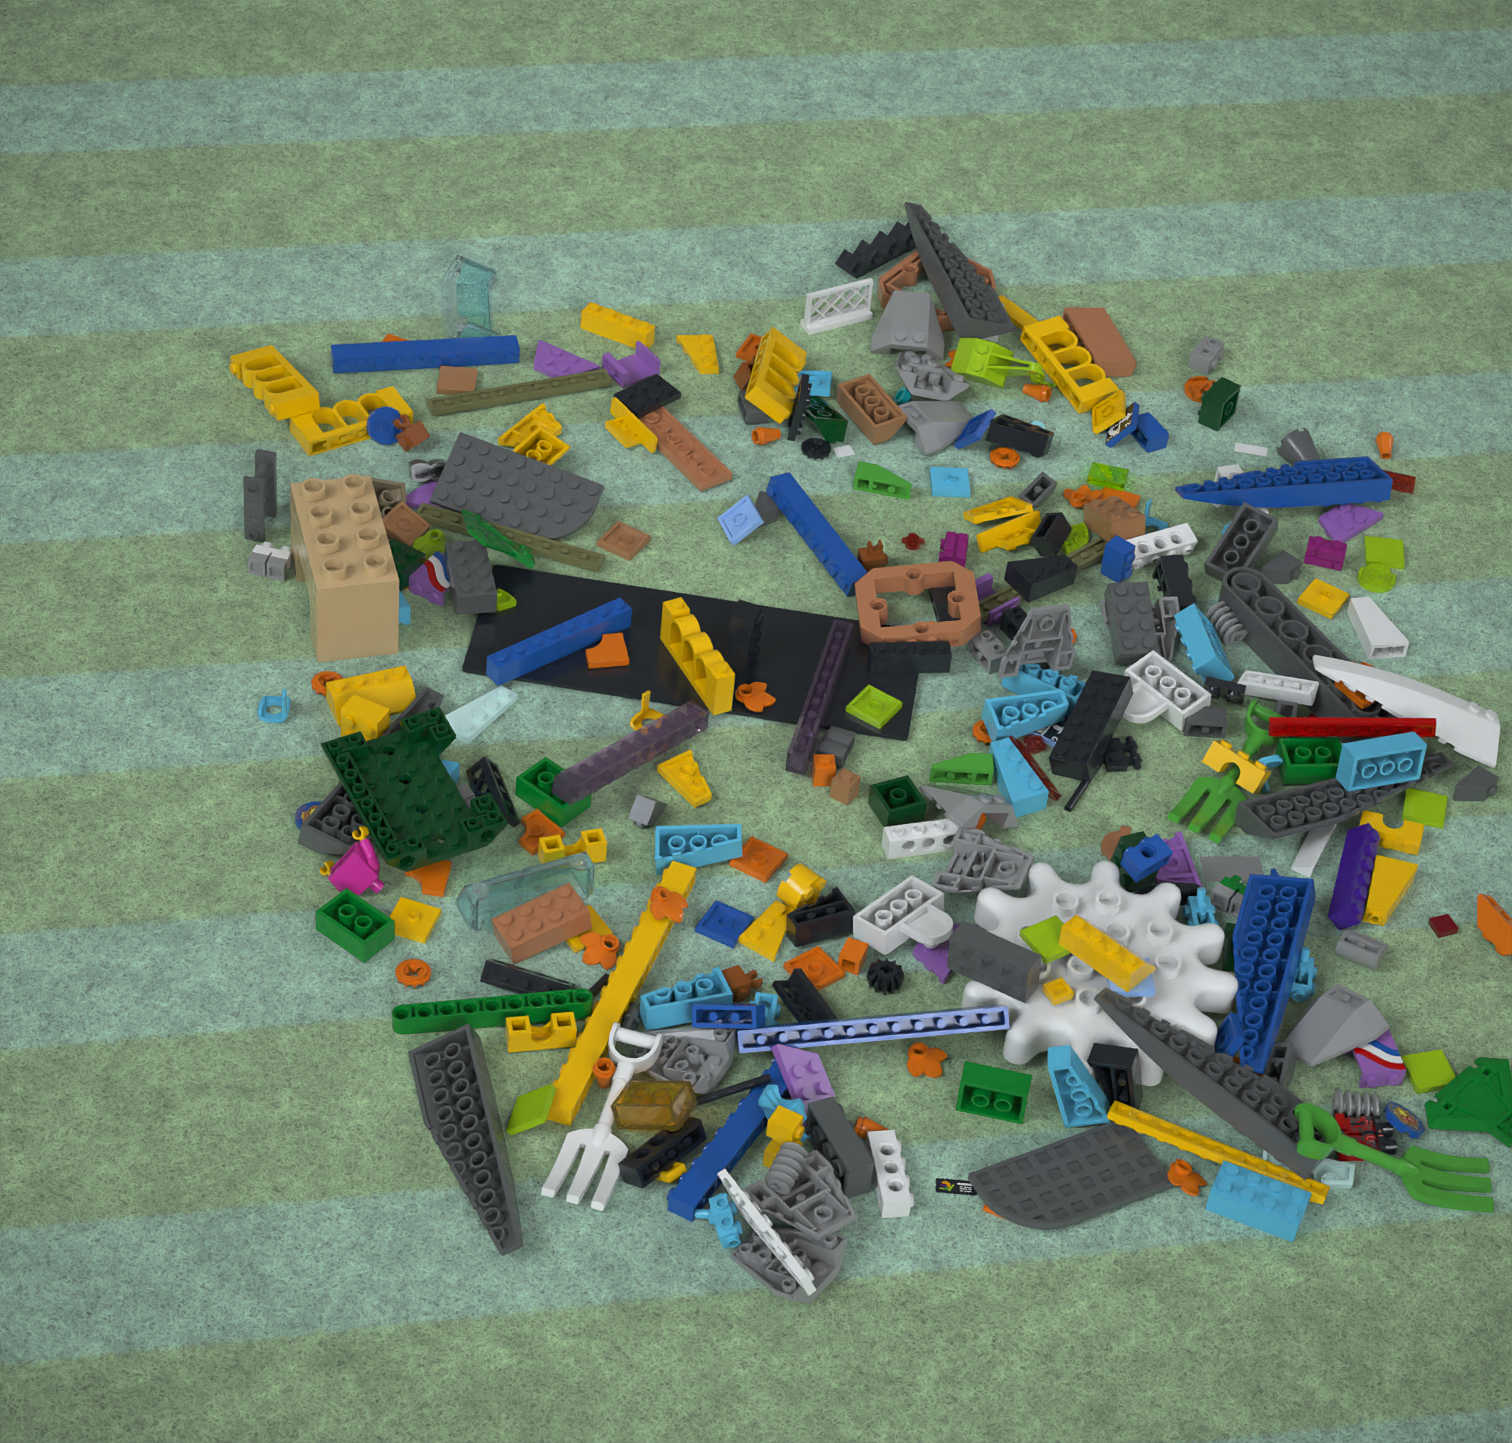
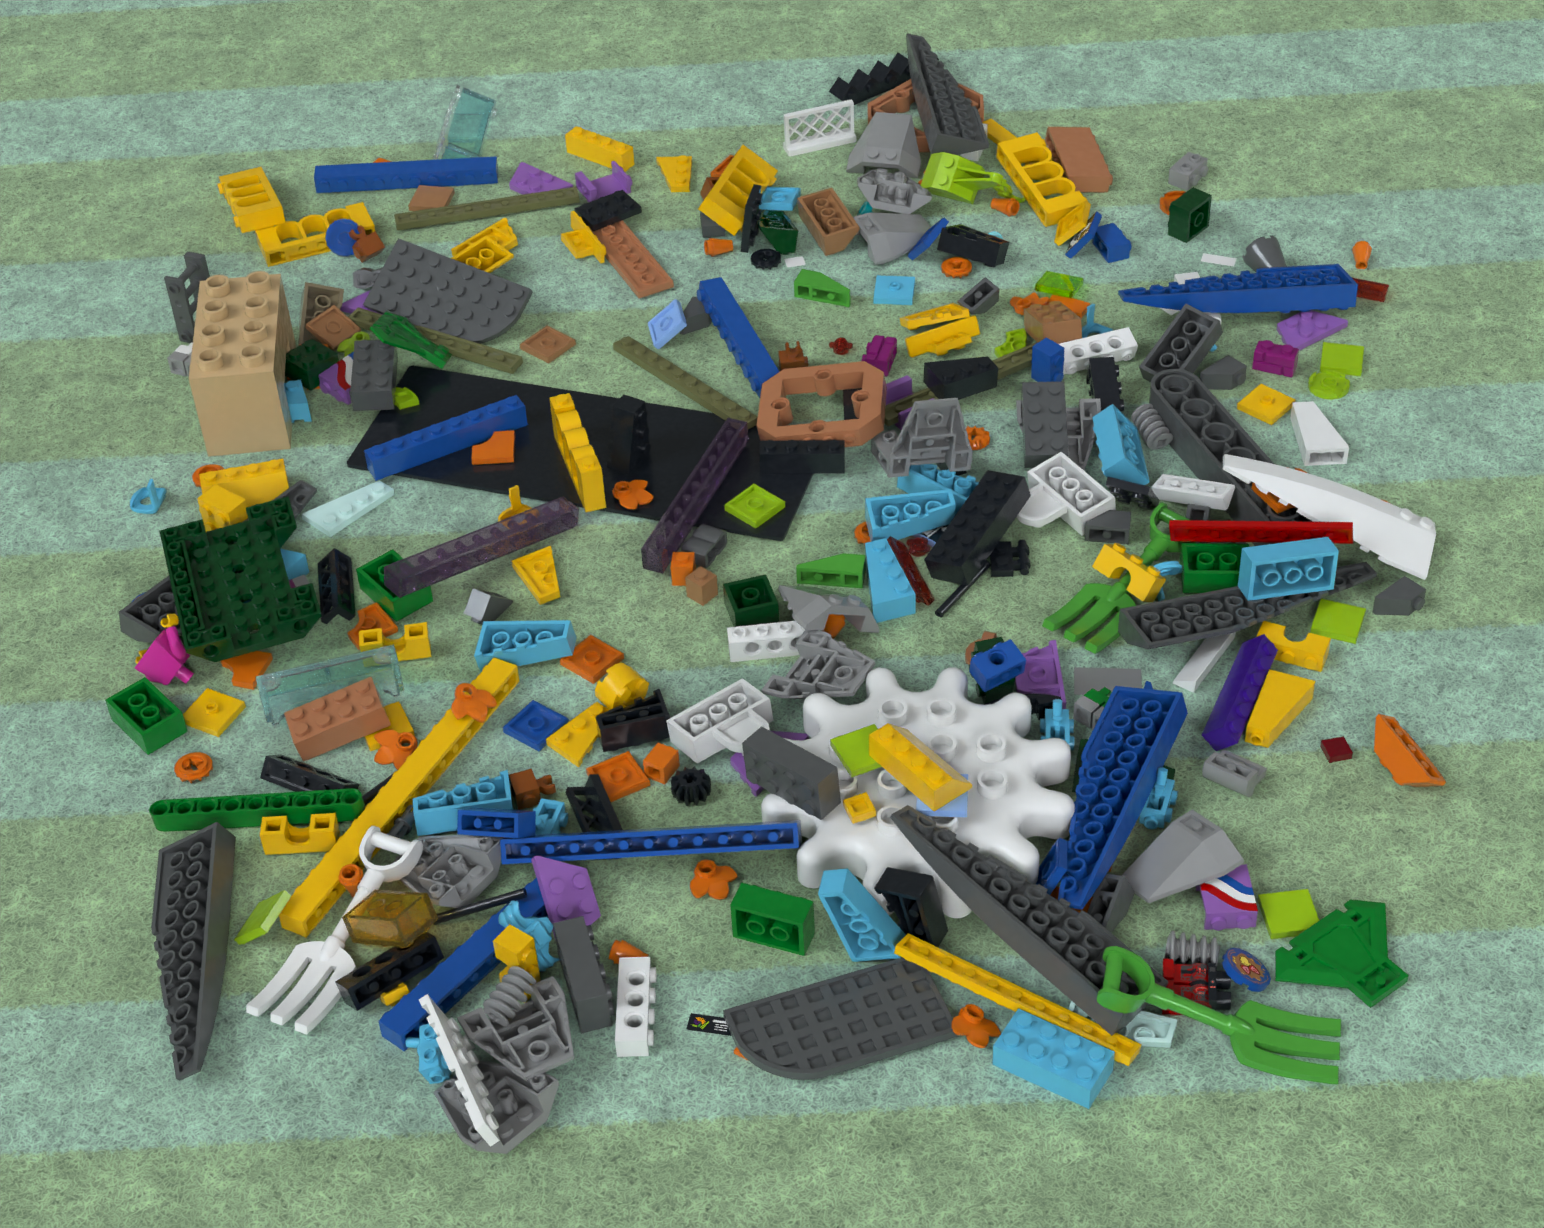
camera: 15 degrees right, 0 degrees up
black brick [1030,512,1072,556] -> none
none -> olive plate [613,336,758,432]

